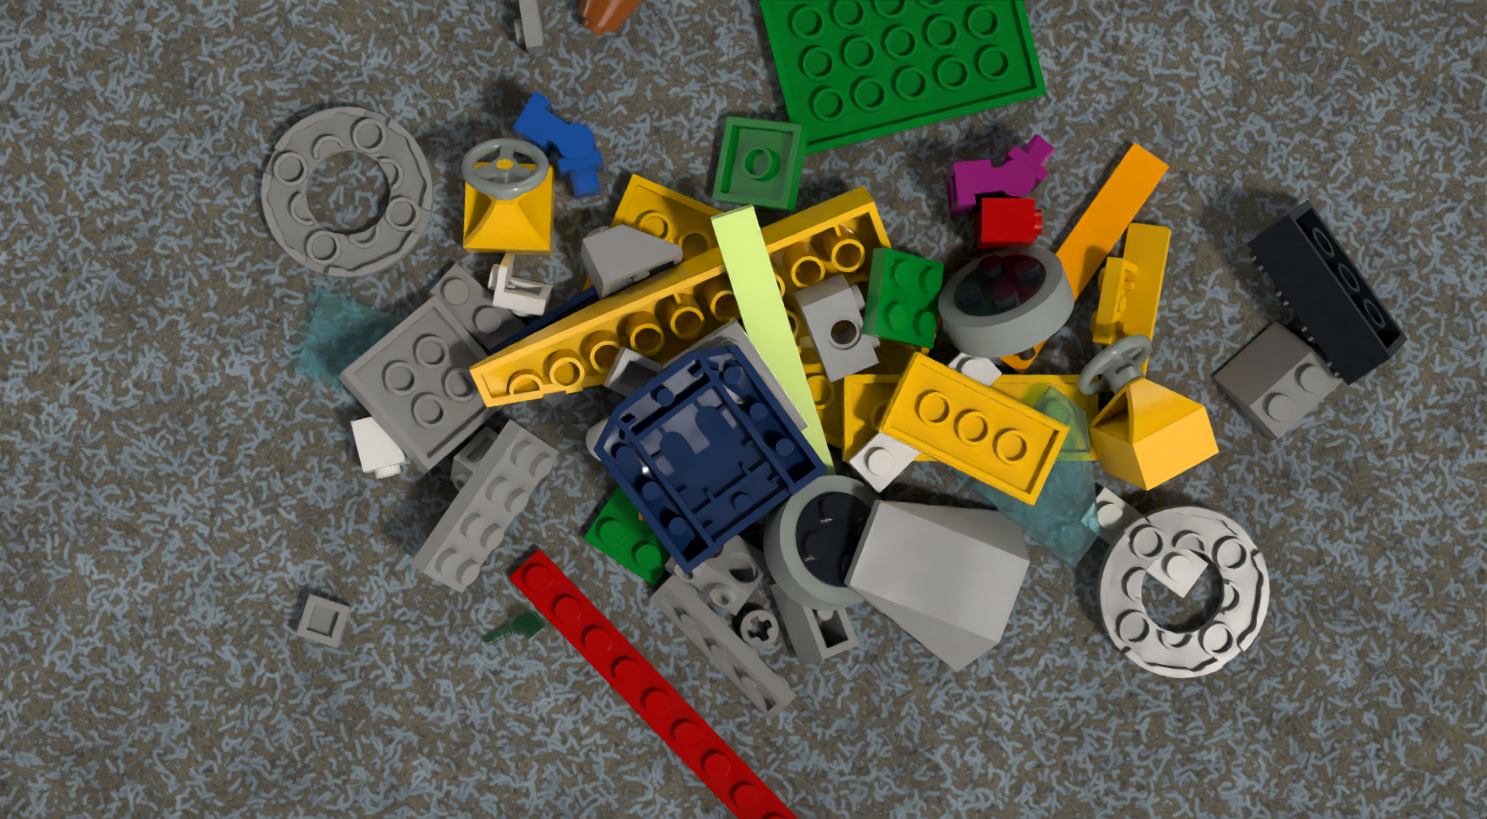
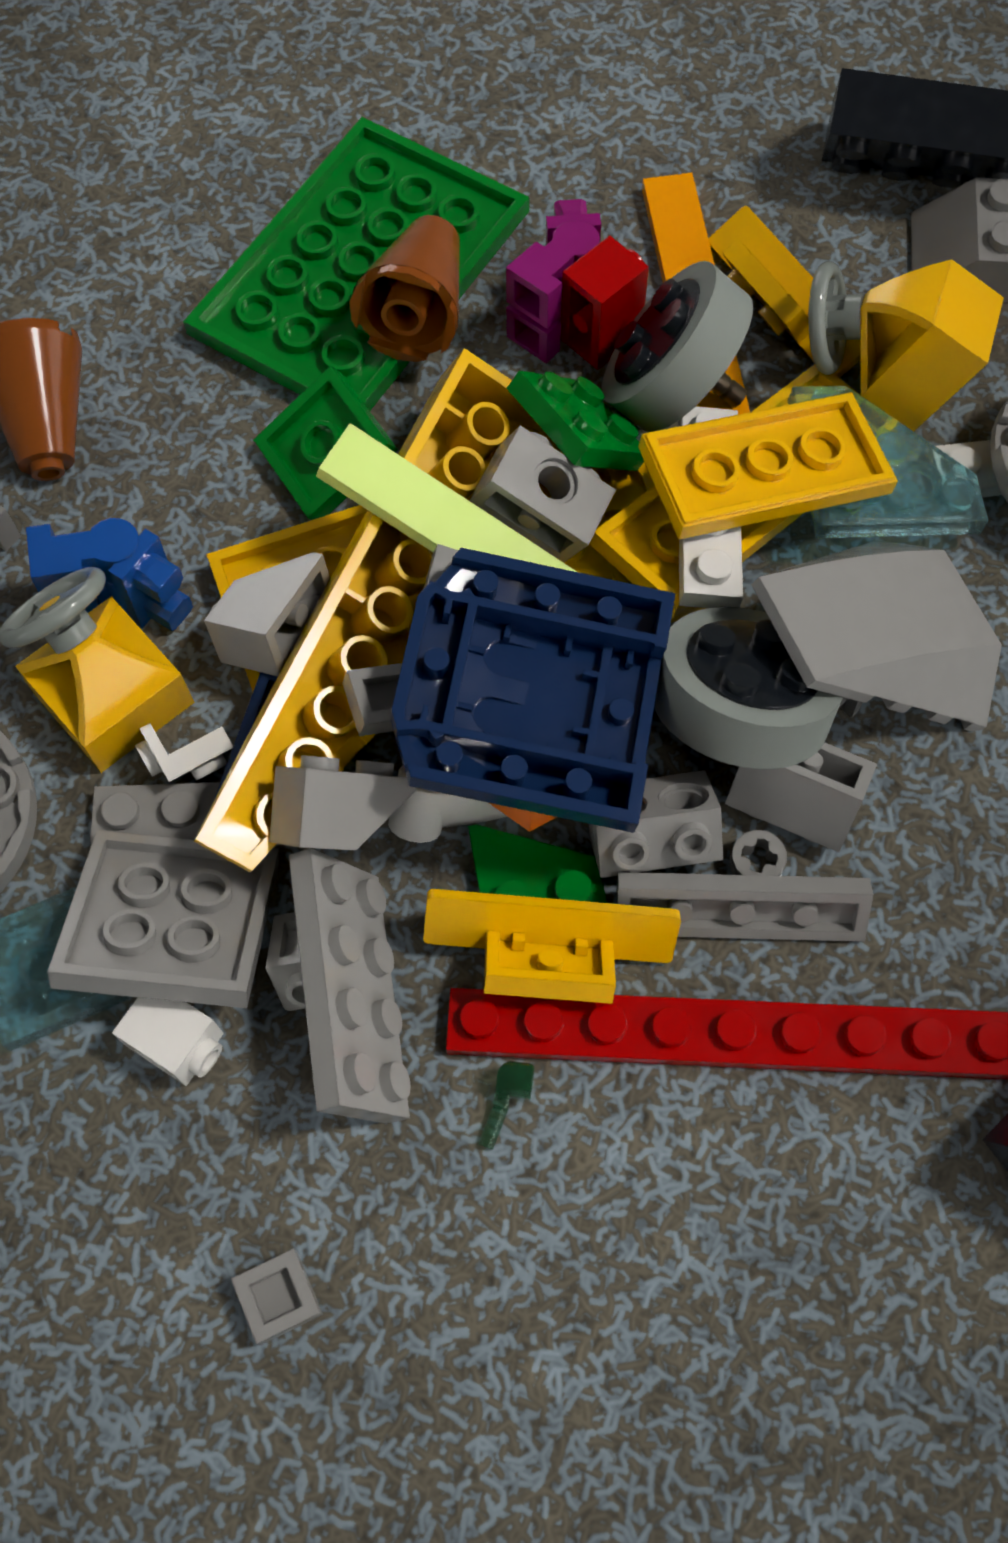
camera: 40 degrees left, 20 degrees down
none -> light grey slope [269,755,416,850]
none -> dark orange cone [349,215,460,362]
none -> yellow bracket [423,889,681,1004]

